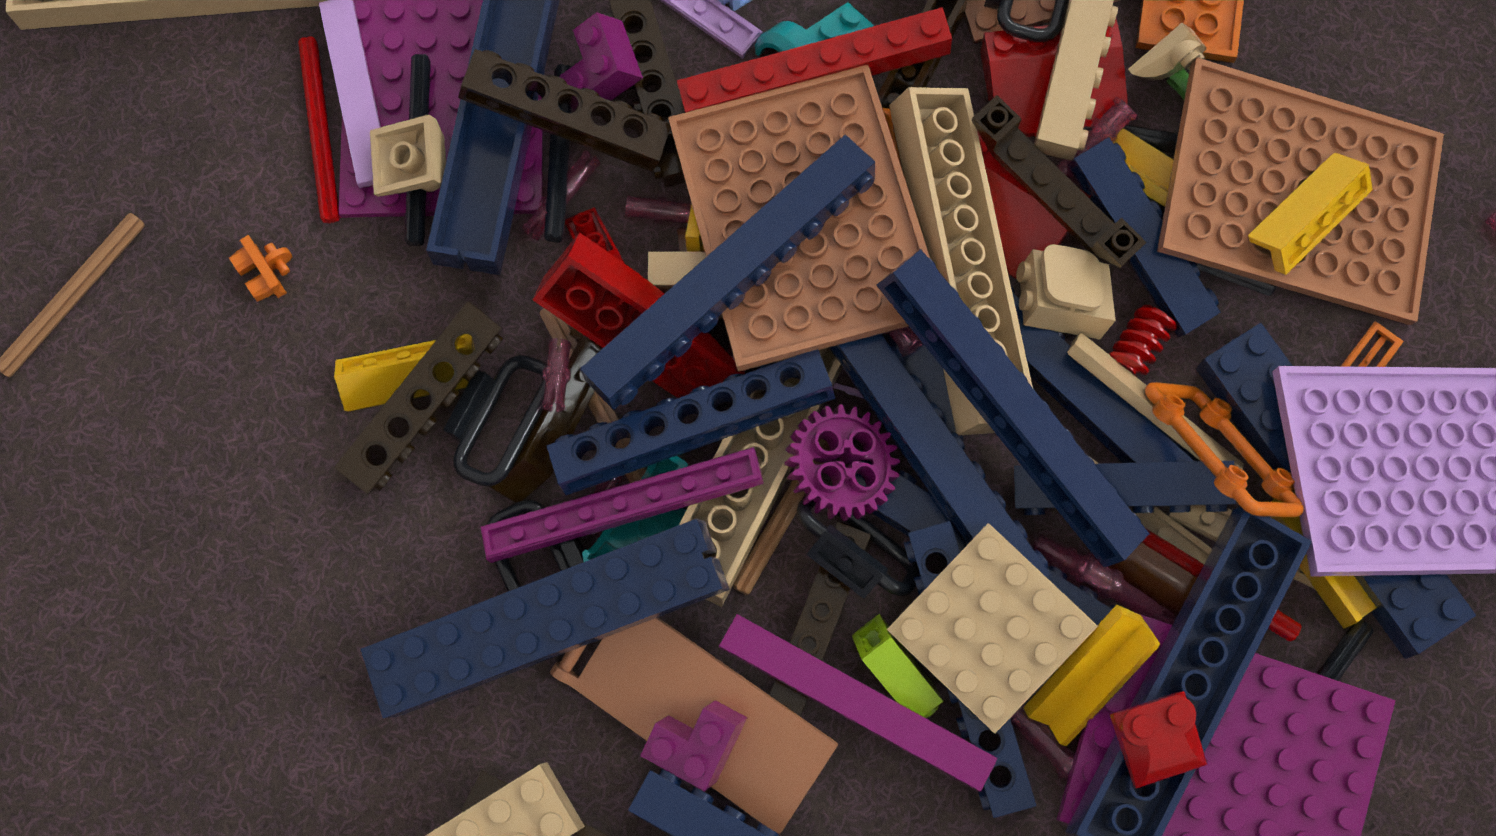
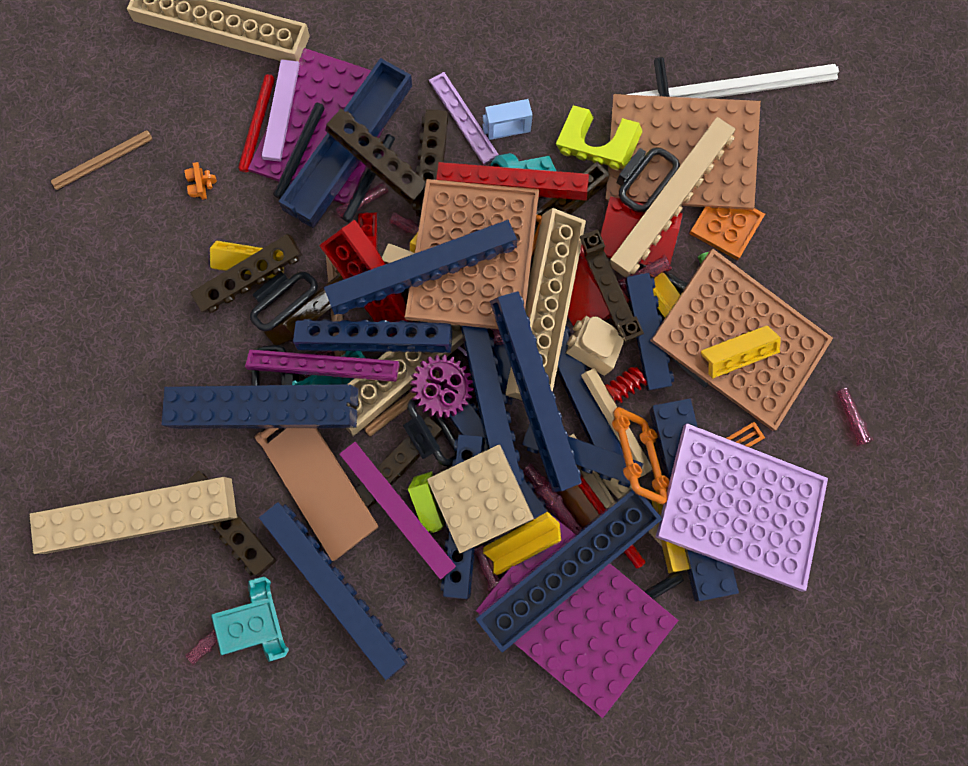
camera: 20 degrees right, 0 degrees up
tan slope [370,115,446,197] -> none
clear pink pin [542,338,571,412] -> none
magenta brick [559,12,643,101] -> none
magenta brick [640,700,747,792] -> none
red slope [1109,691,1207,788] -> none
tan slope [1128,23,1206,81] -> none

